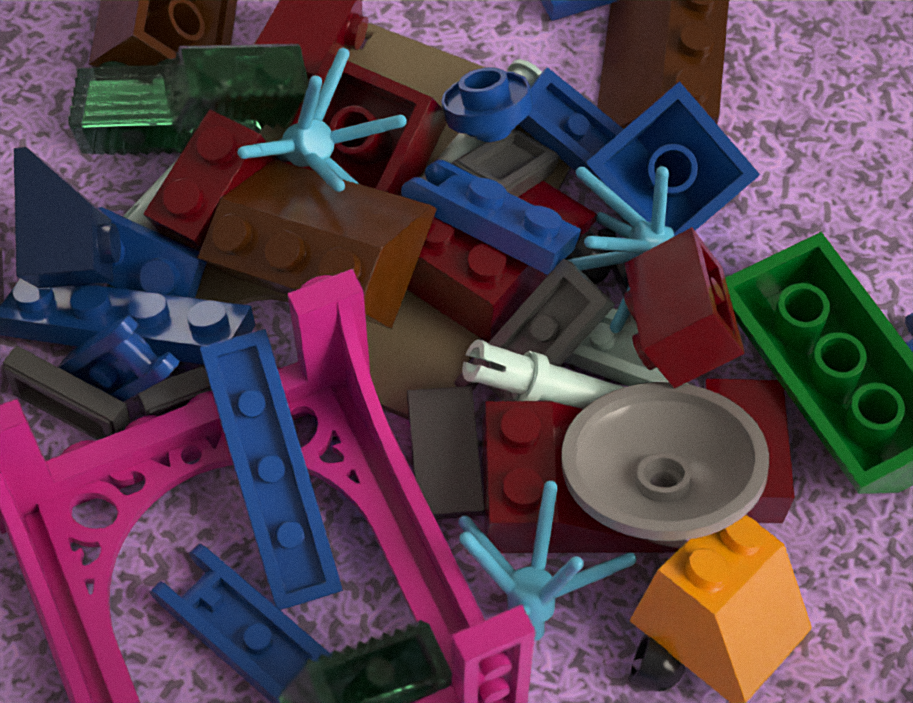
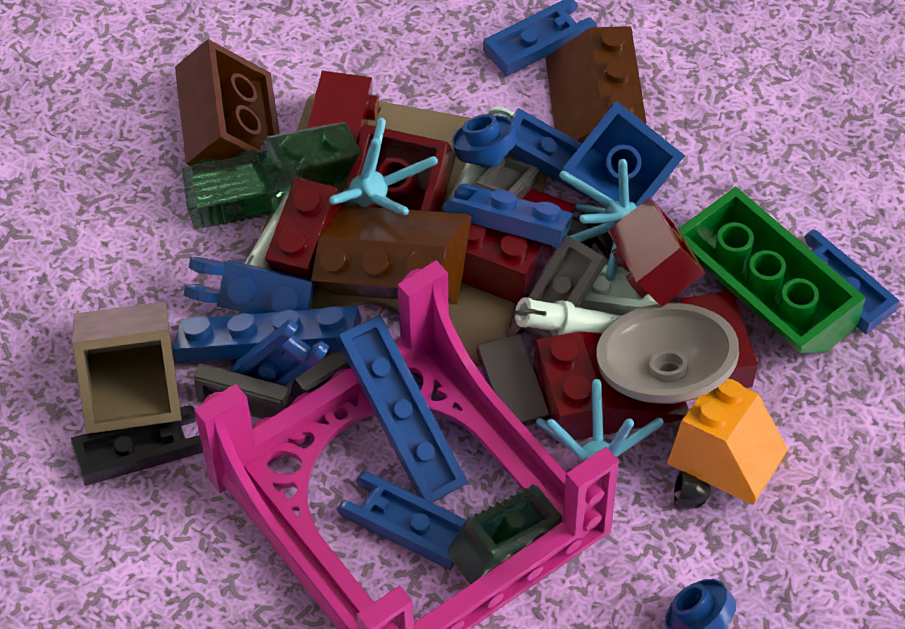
camera: 10 degrees left, 5 degrees down
dark blue slope [14,147,121,288] -> none

